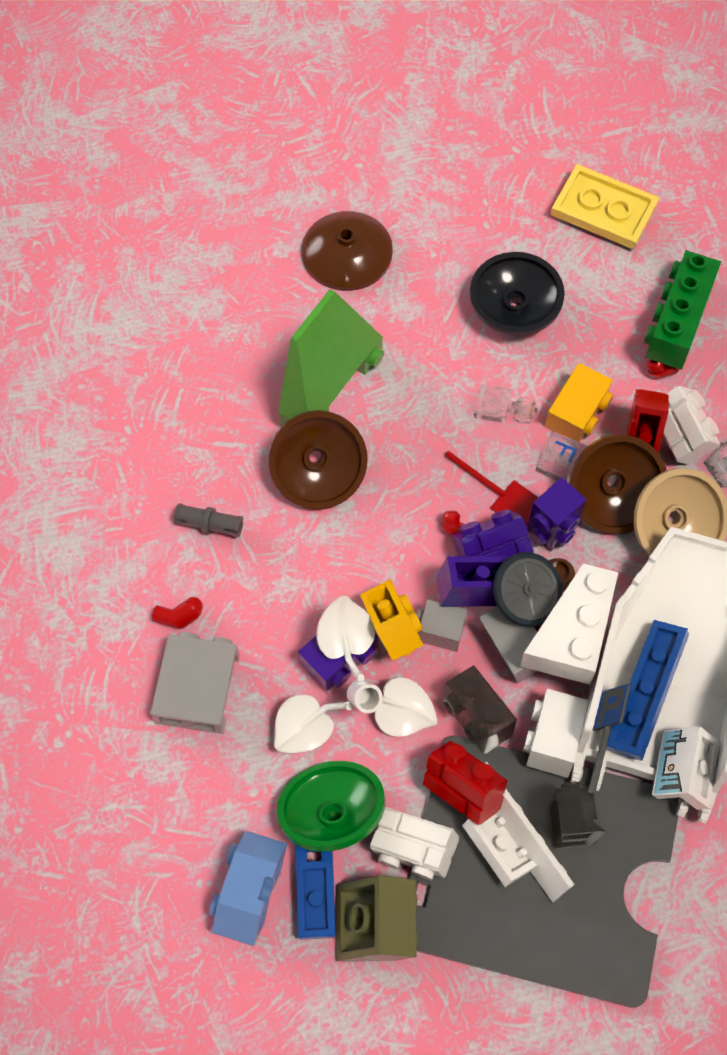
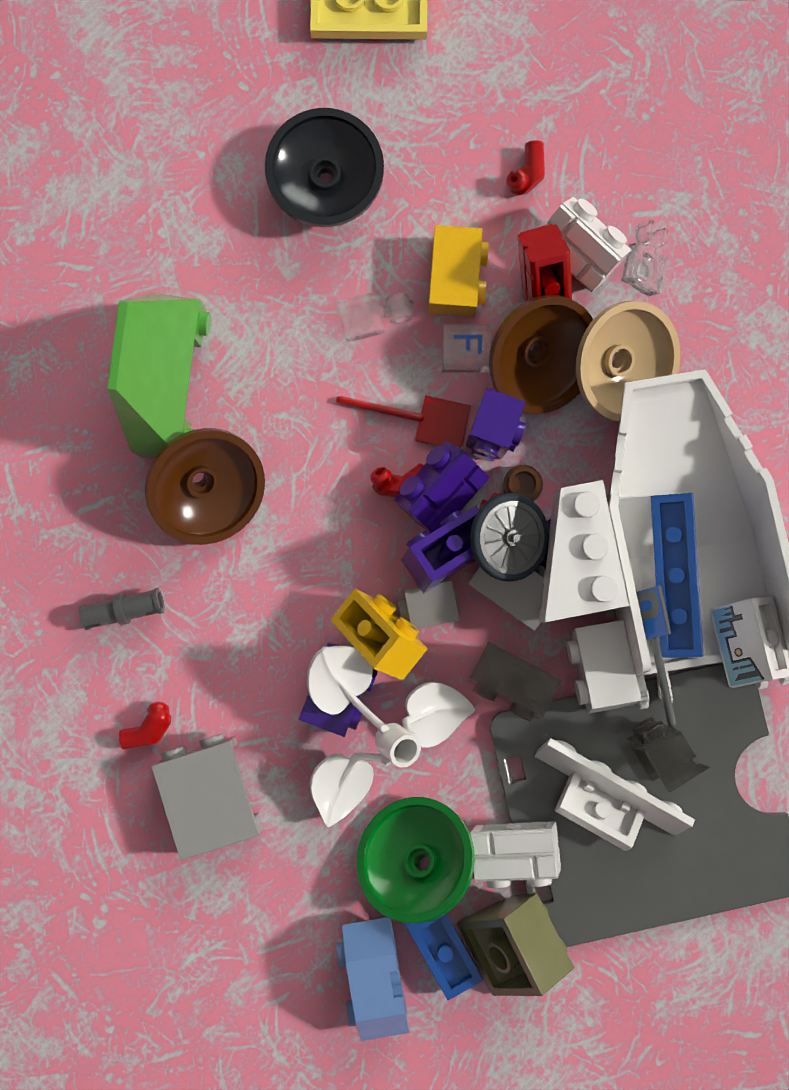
camera: 30 degrees left, 20 degrees up
reddish brown dish [302,211,393,291] -> none
red brick [423,741,508,825] -> none
green brick [644,250,722,370] -> none

